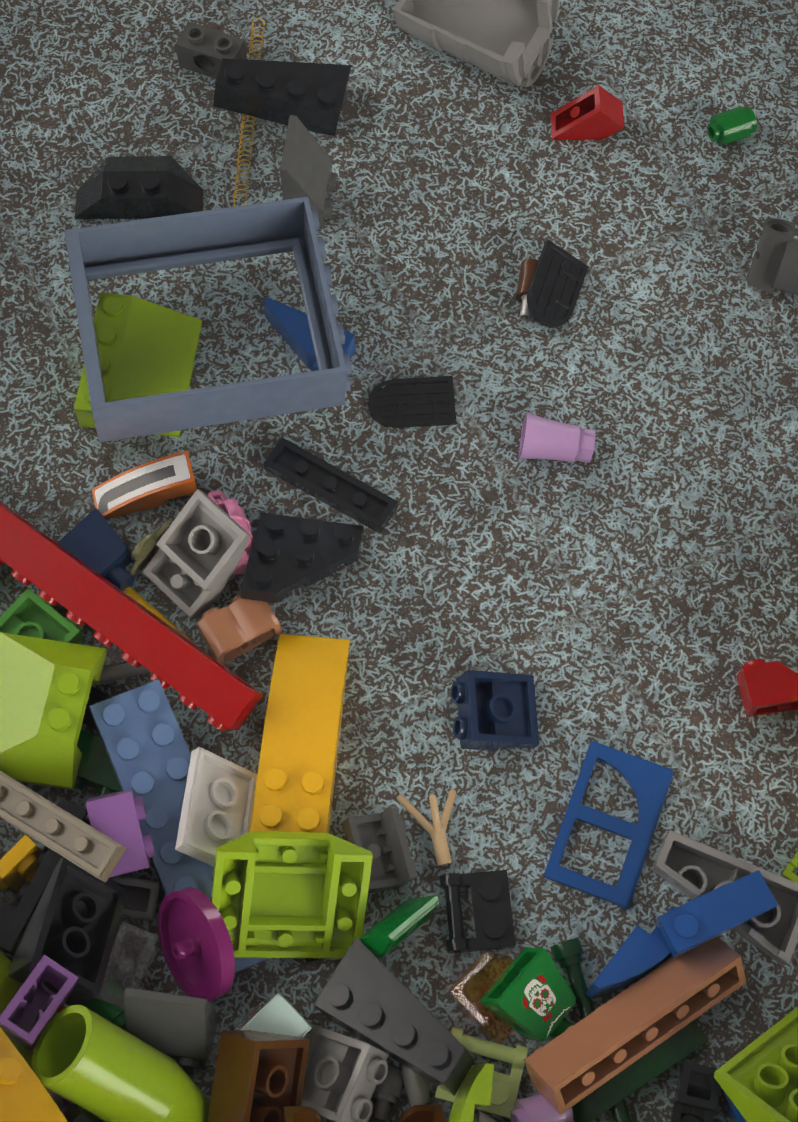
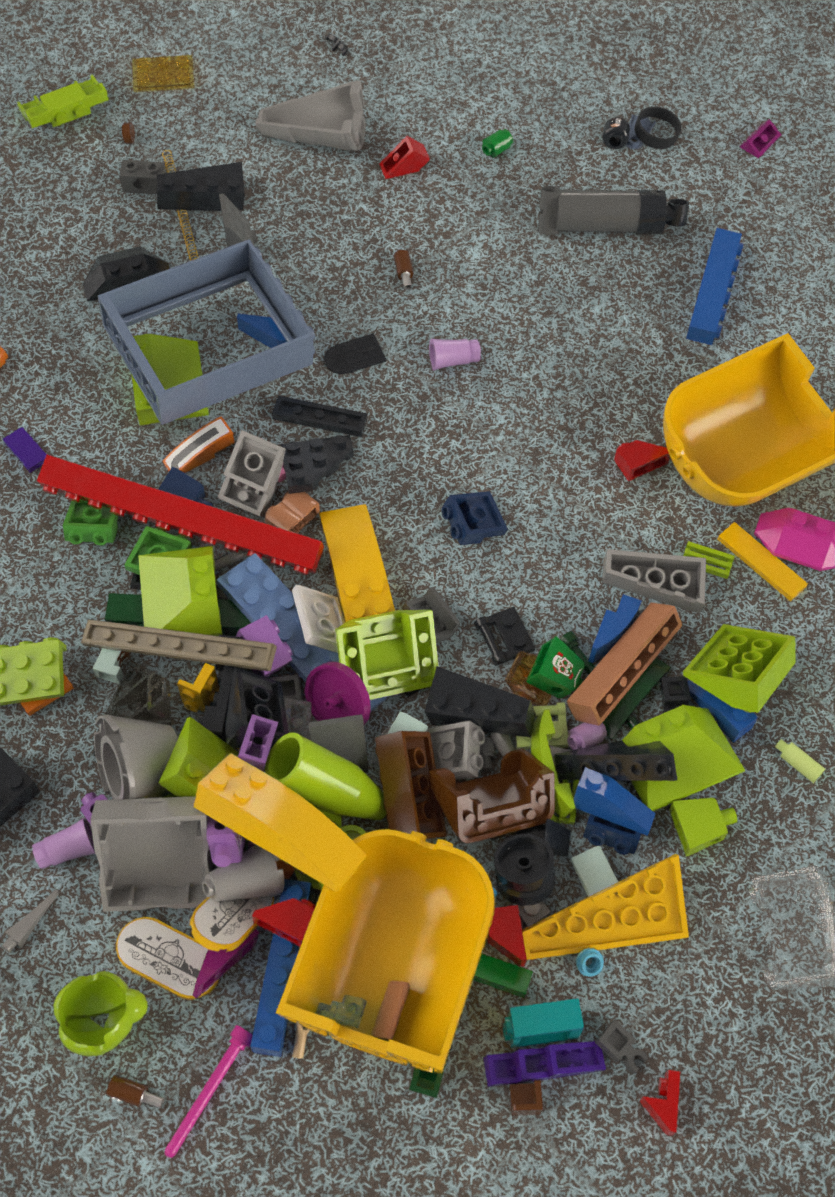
camera: 20 degrees left, 5 degrees down
olive plate [130,519,174,575] -> none
green slope [360,895,440,959] -> none
tan plant [397,789,456,866] -> none
black window [526,240,588,328] -> none
blue window [543,740,674,909] -> none
blue slope [655,870,778,958] -> none

